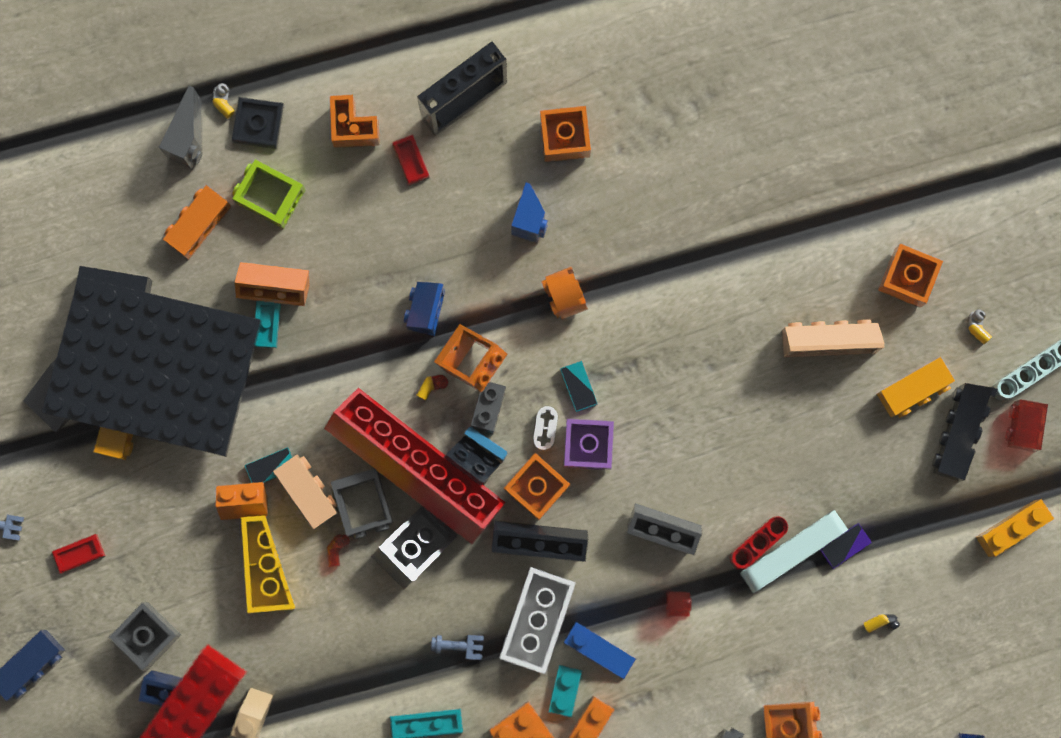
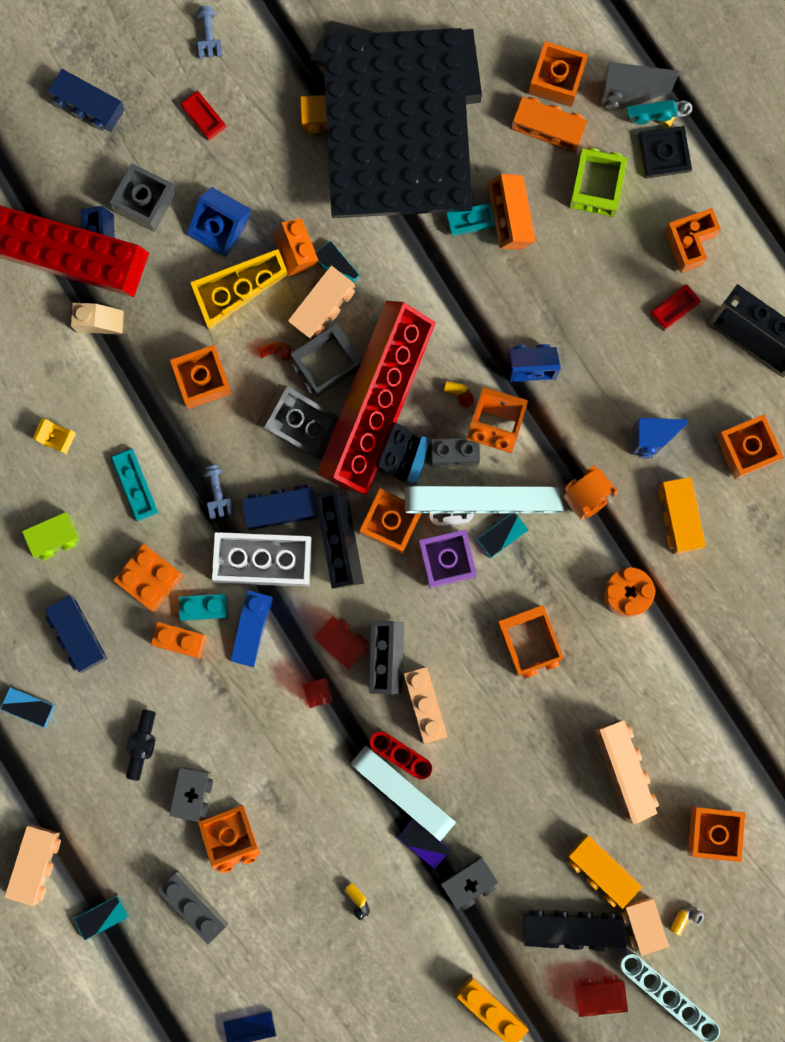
camera: 75 degrees right, 0 degrees up
none -> orange brick [170,344,233,409]
none -> blue slope [187,187,252,257]
none -> dark blue brick [242,485,318,531]
none -> clear red brick [314,616,369,671]
none -> light nougat brick [404,667,447,744]
none -> light aqua beam [405,486,564,513]
none -> dark grey brick [441,856,498,910]
none -> orange window [497,605,564,679]
none -> orange brick [529,41,589,107]
none -> orange brick [604,567,656,617]
none -> light nougat brick [621,897,669,956]
none -> teal plate [628,100,678,125]
none -> light orange brick [657,477,706,554]

